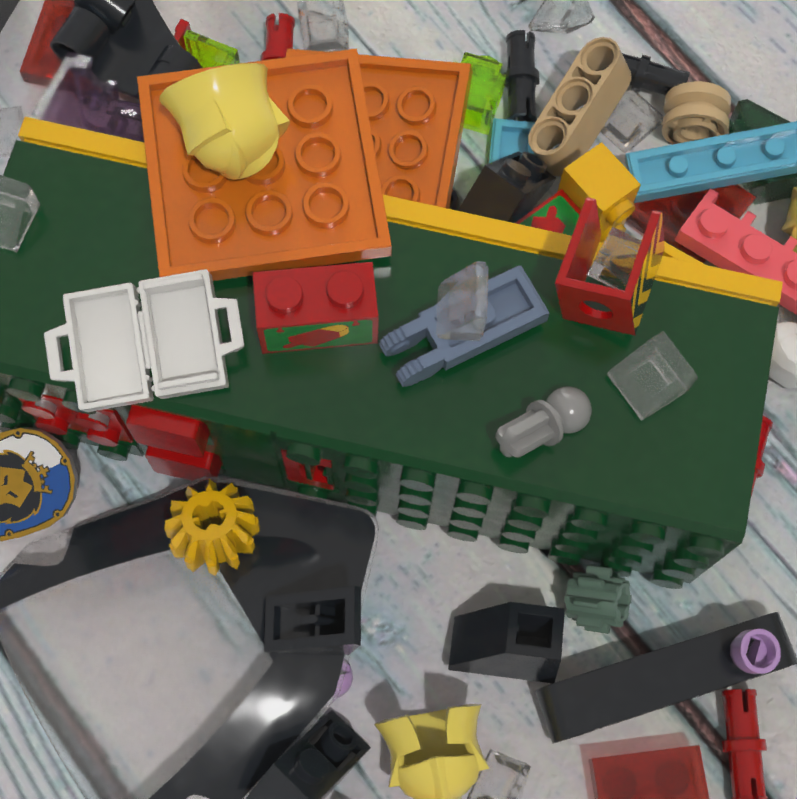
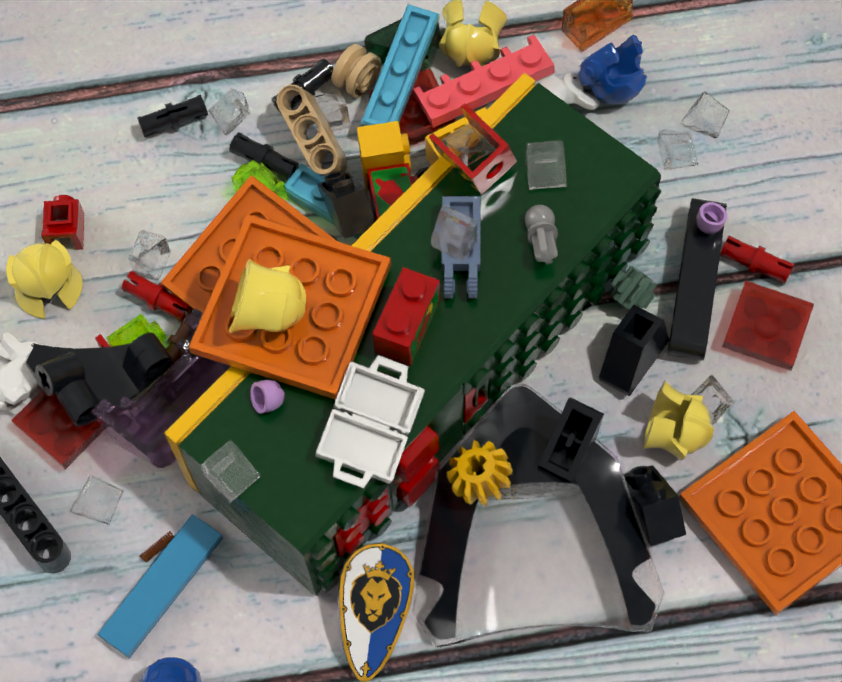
camera: 55 degrees left, 5 degrees down
none -> lavender hinge [250,380,285,413]

